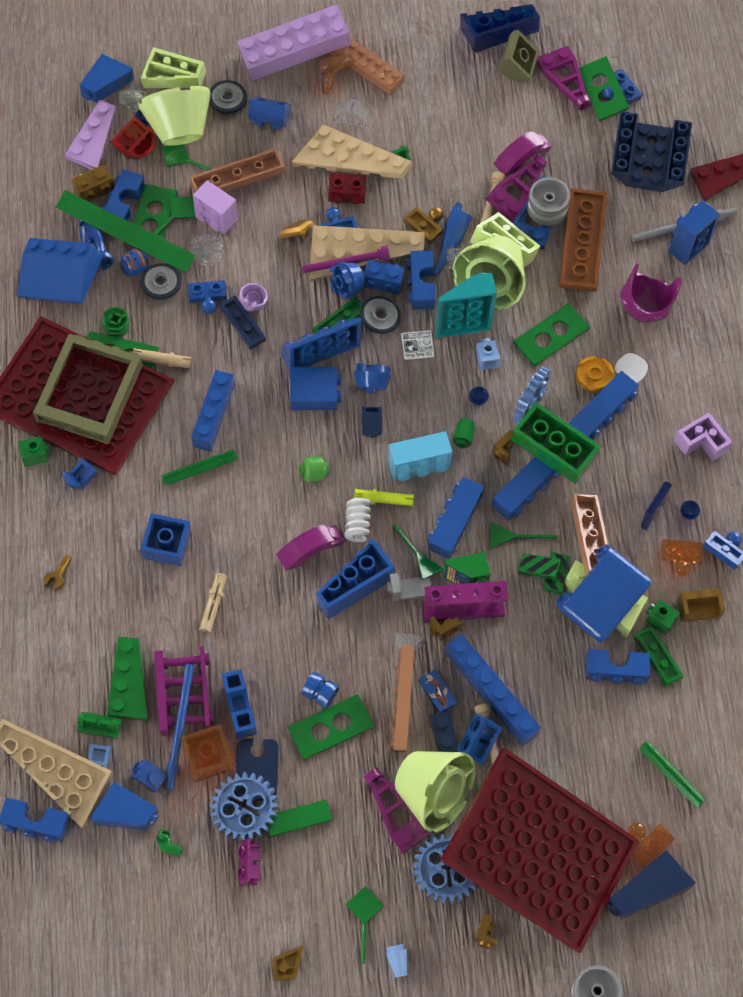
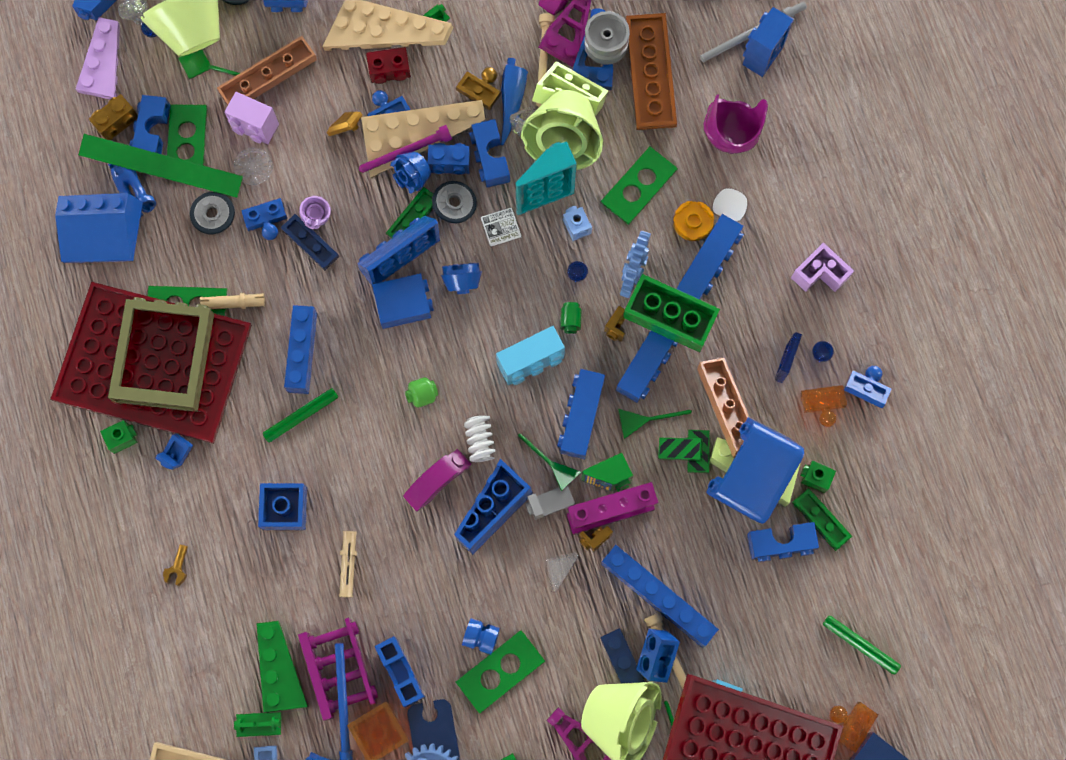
camera: 10 degrees left, 10 degrees up
green wheel [102,307,130,337] -> none
red slope [110,116,156,159] -> none
blue head [119,249,148,277] -> none
green piece [153,197,195,235] -> none
neon yellow pin [354,488,414,507] -> none
dark blue brick [362,407,382,438] -> none
nougat piece [391,645,415,752] -> none
tile [418,669,458,713] -> none
pearl gold panel [678,588,725,622] -> none

